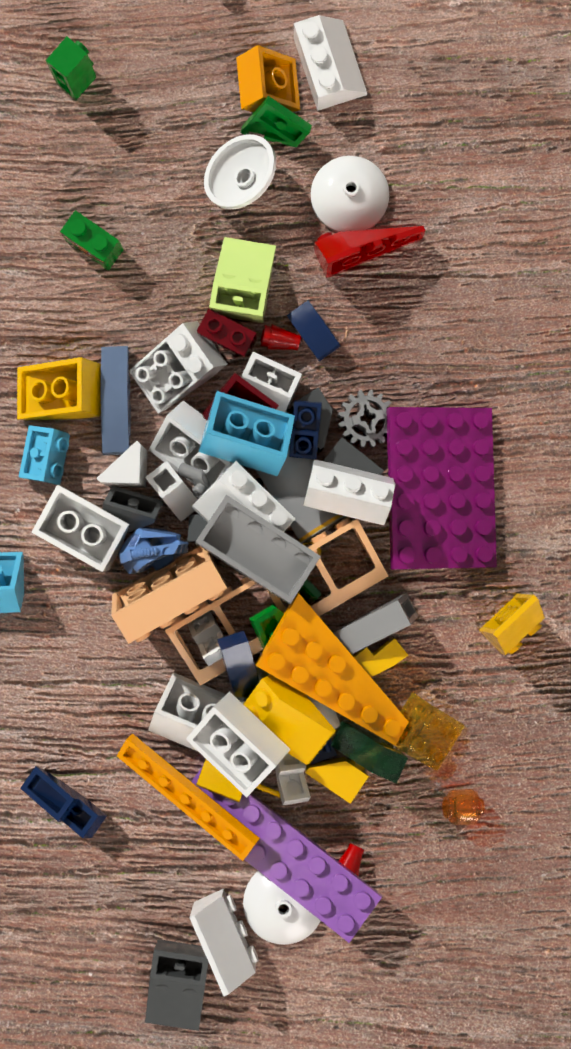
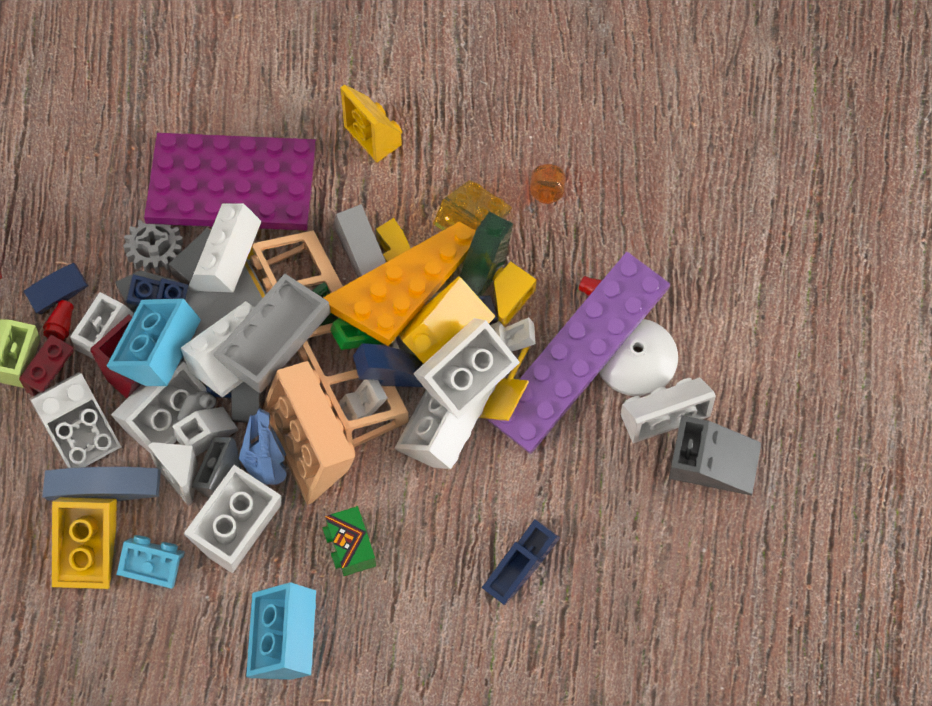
camera: 90 degrees left, 20 degrees down
light orange plate [117,734,260,861] -> none
none -> green brick [322,506,376,577]

